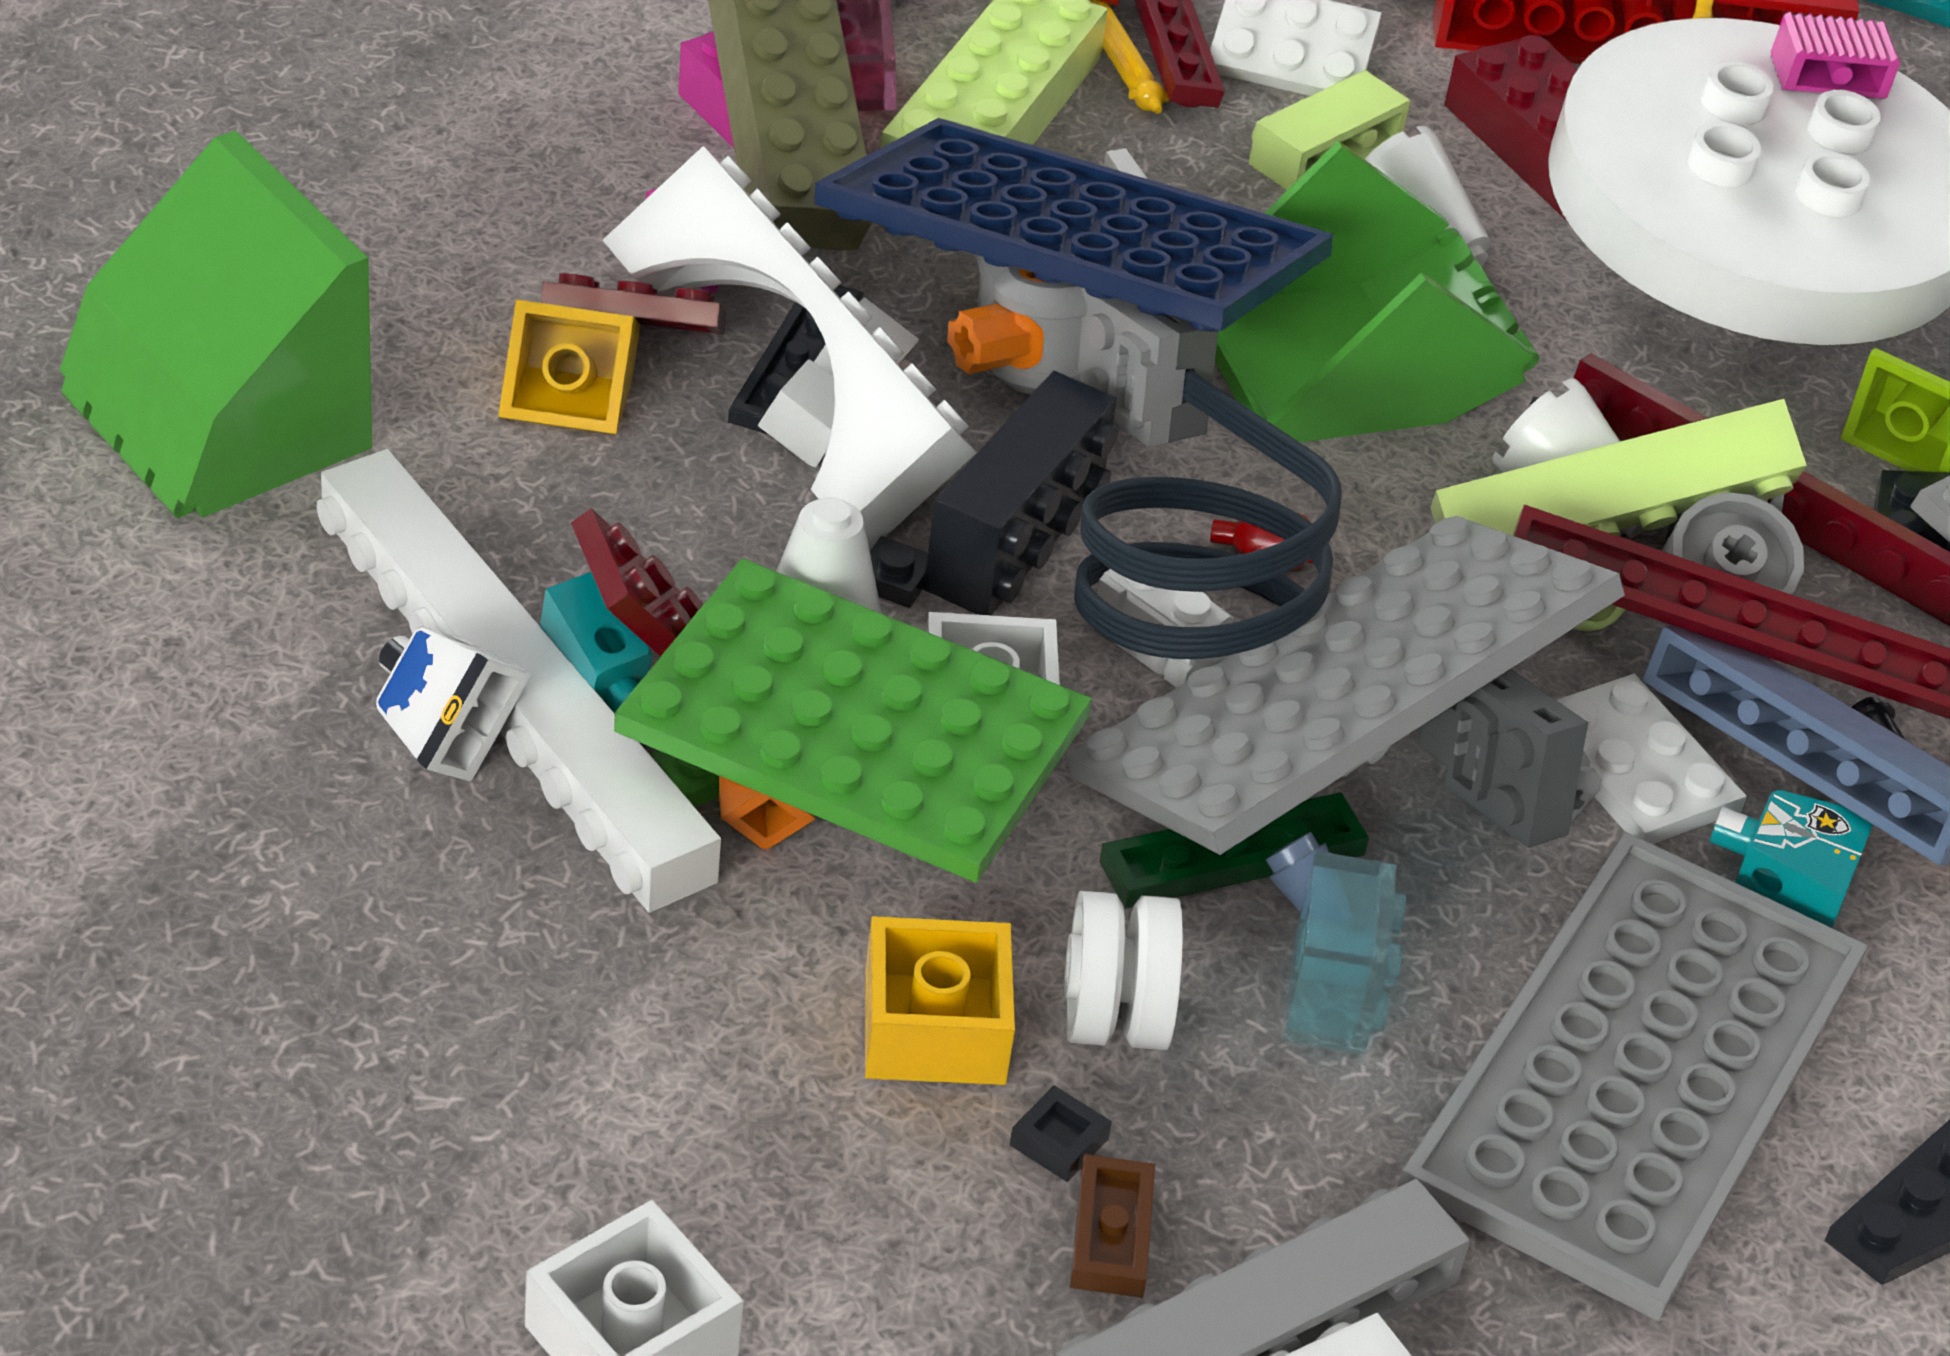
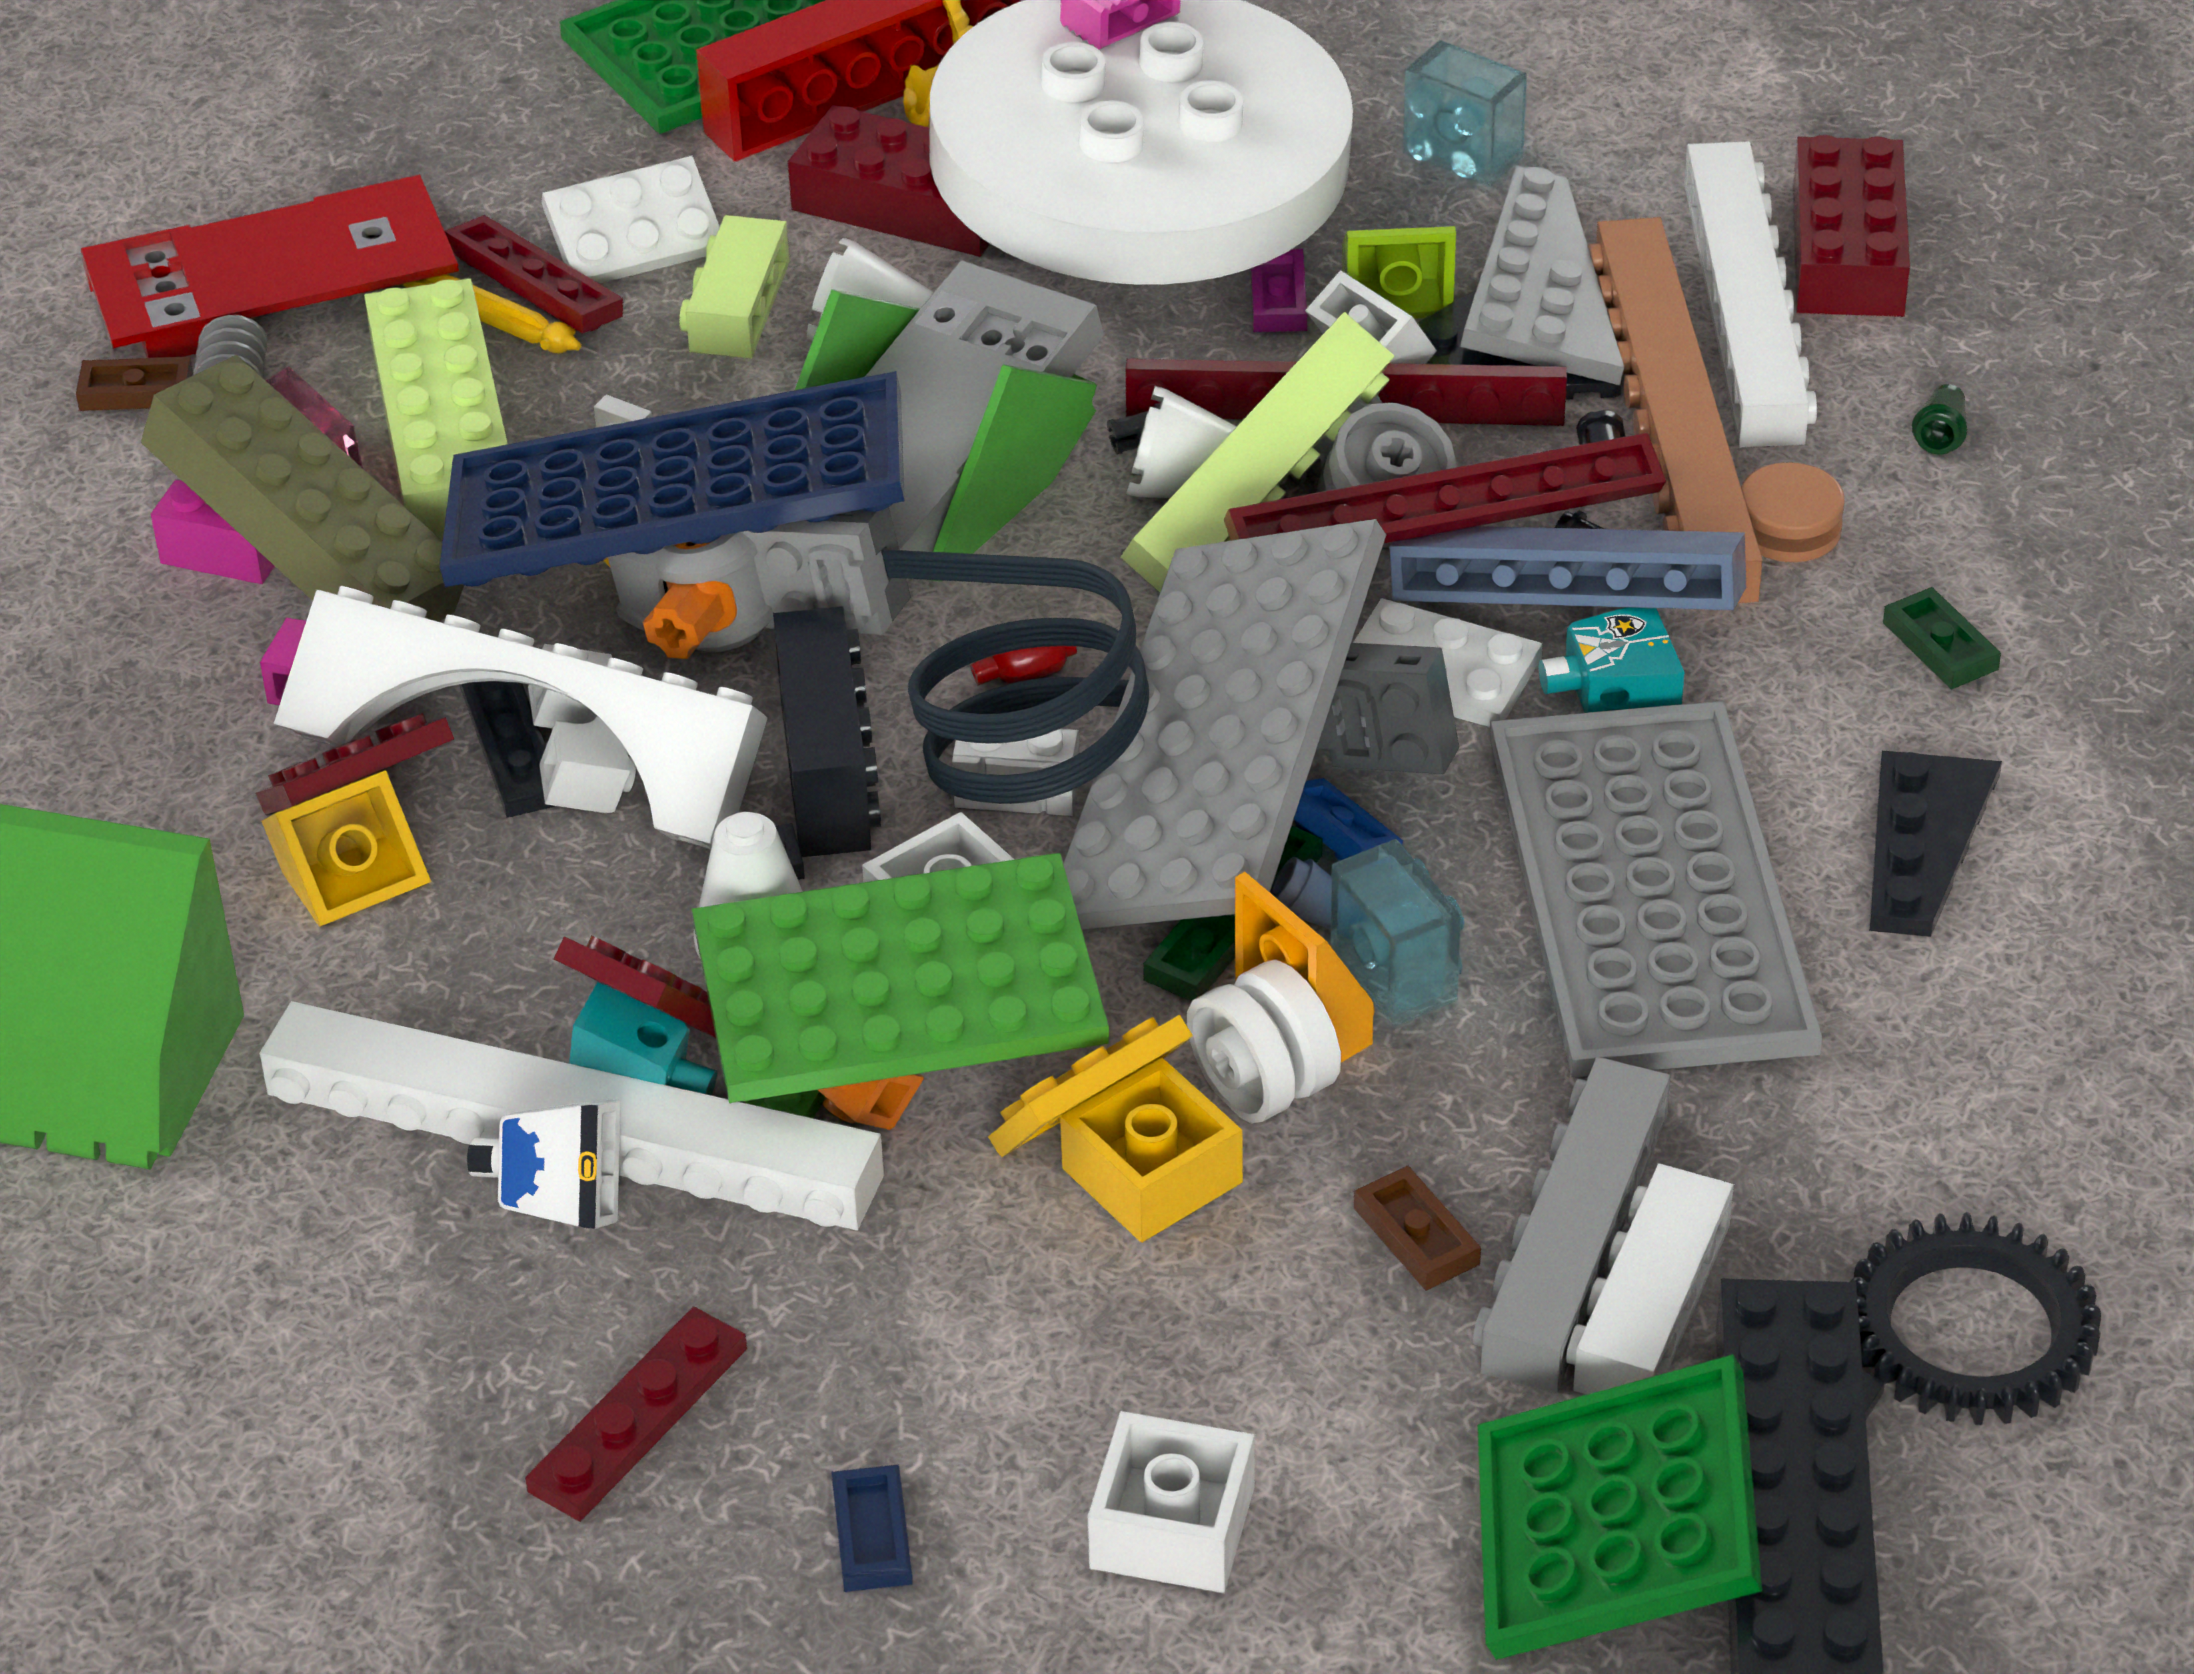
camera: 30 degrees left, 0 degrees up
black plate [1010,1085,1112,1182] -> none
none -> dark red plate [525,1306,747,1522]
none -> dark blue tile [831,1464,913,1592]
none -> light grey piece [865,260,1104,583]
none -> yellow plate [988,1014,1193,1157]
none -> light orange slope [1235,872,1375,1063]
none -> magenta plate [1250,249,1307,332]
none -> blue plate [1294,778,1403,869]
none -> white brick [1305,270,1437,364]

